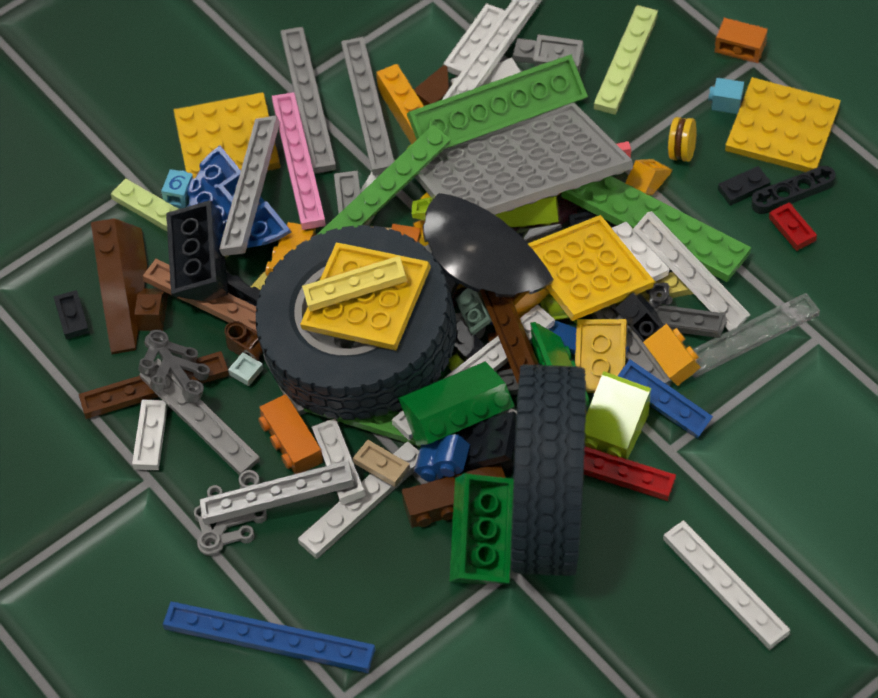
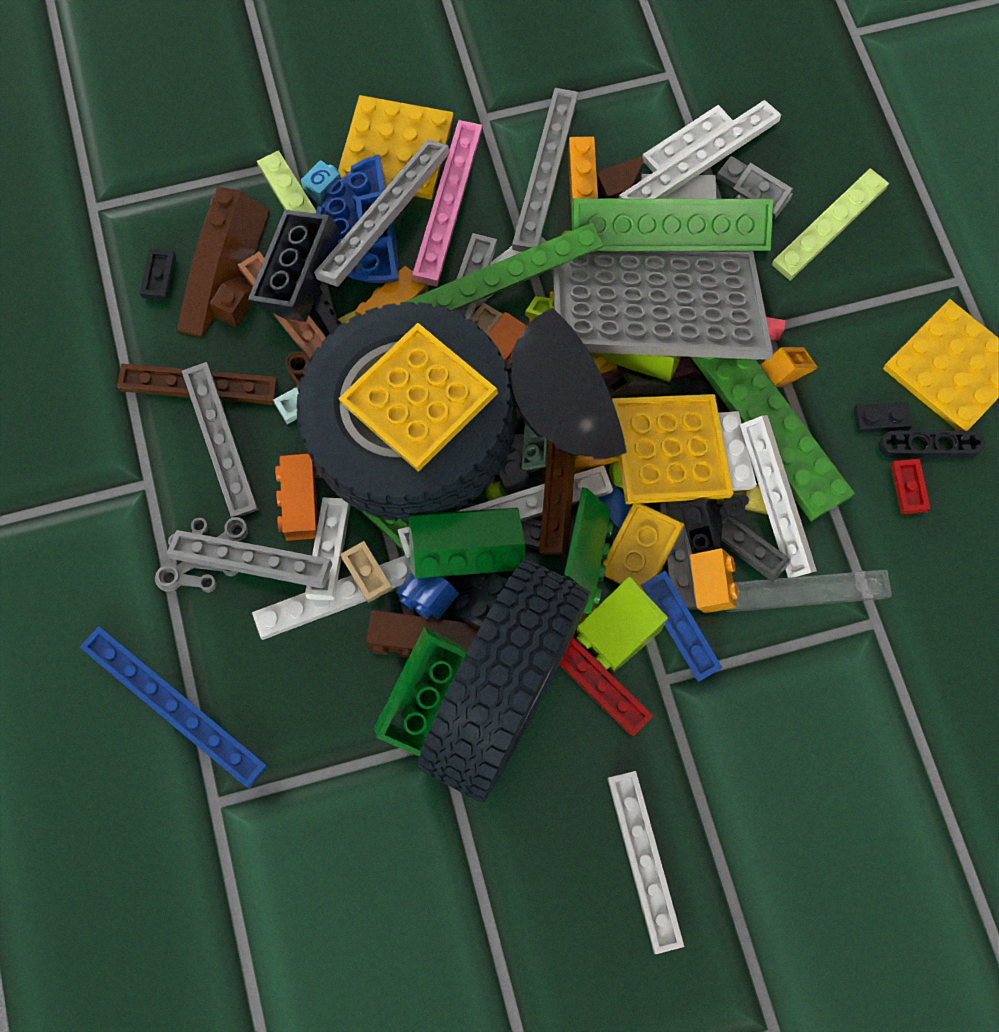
camera: 20 degrees right, 15 degrees up
white plate [132,400,168,470] -> none
flat silver plant [138,330,210,403] -> none
light grey plate [281,27,336,174] -> none
light yellow plate [302,256,407,311] -> none
yellow head [668,117,697,162] -> none
medium azure brick [708,78,744,114] -> none
orange brick [715,18,768,63] -> none

